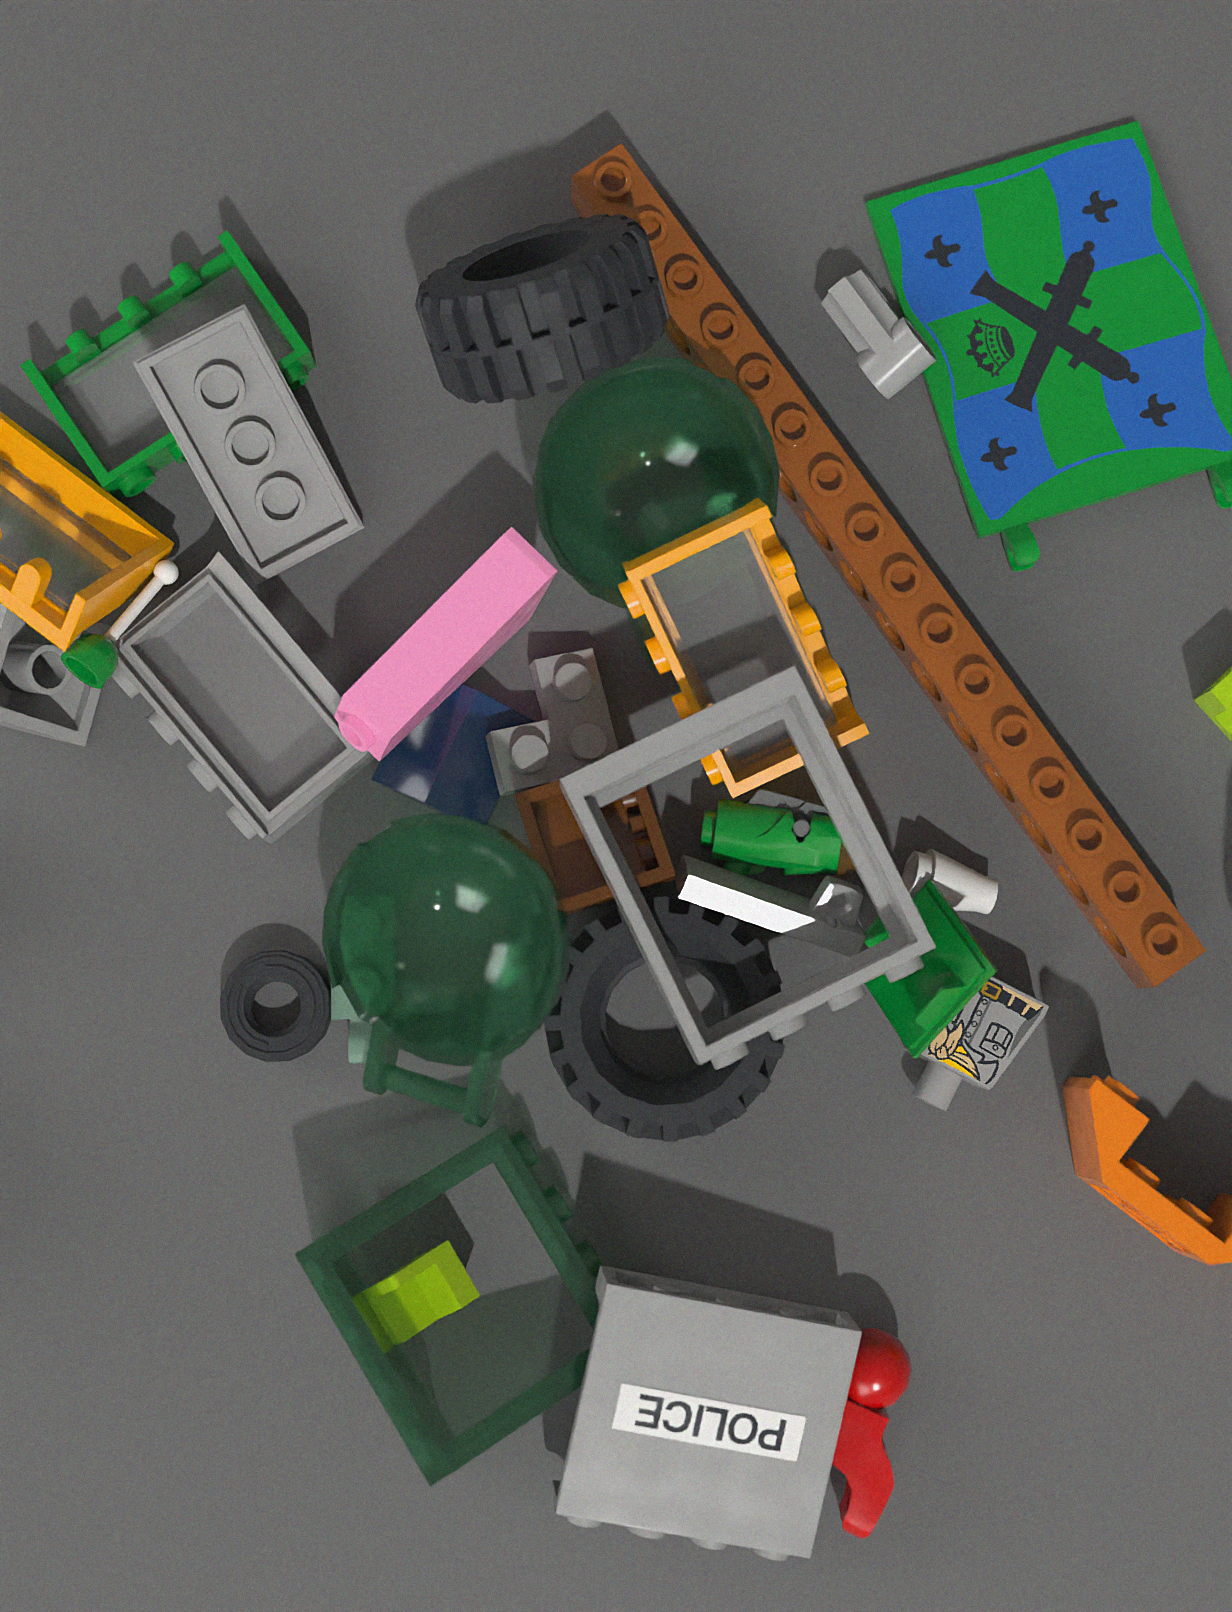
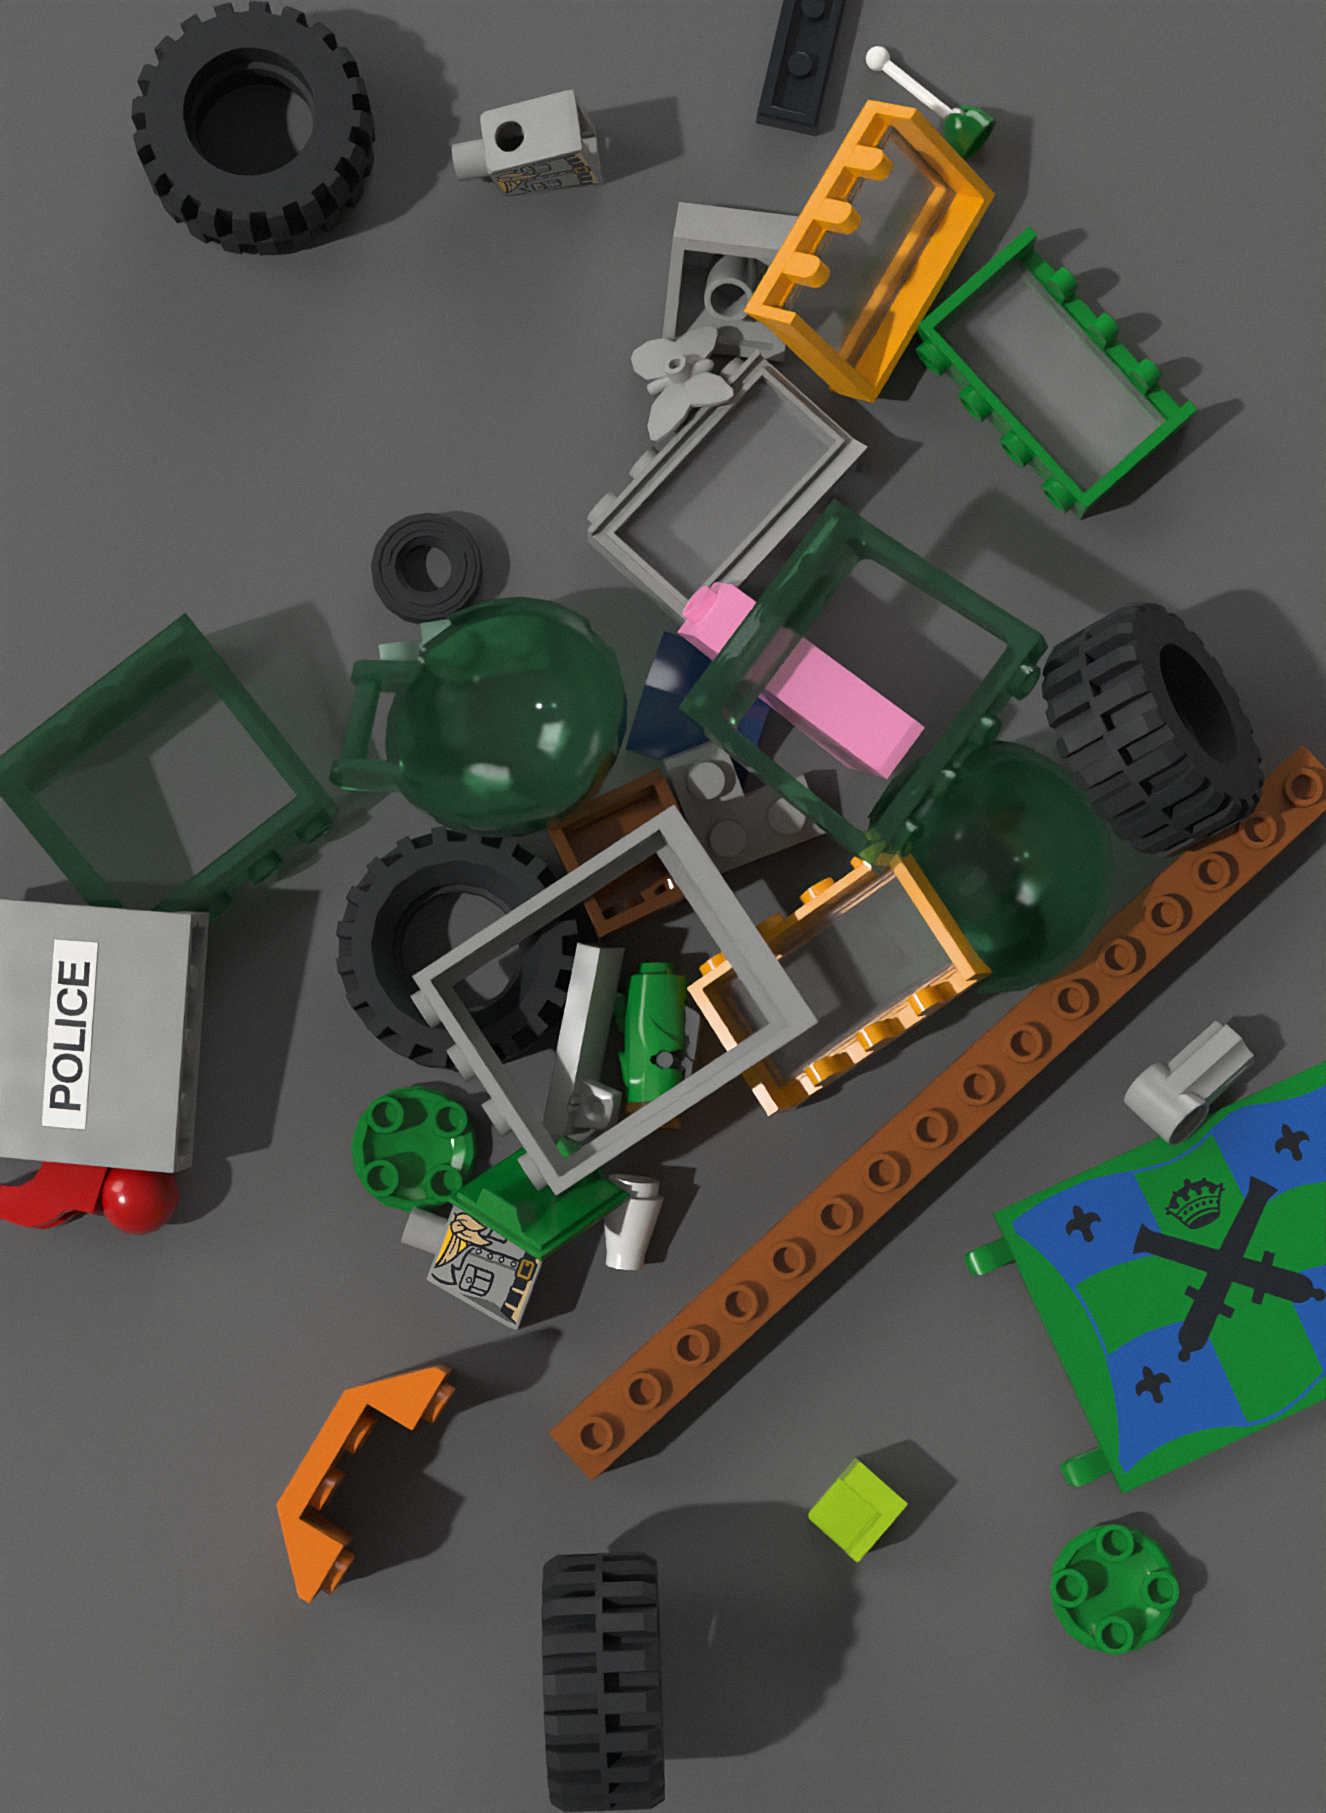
camera: 80 degrees right, 0 degrees up
green hinge [61,560,179,689] -> none
light grey tile [133,304,364,585] -> none
lime panel [363,1240,481,1345] -> none
none -> green dish [351,1086,477,1212]
none -> light grey piece [631,325,733,443]
none -> clear green windscreen [678,499,1048,876]

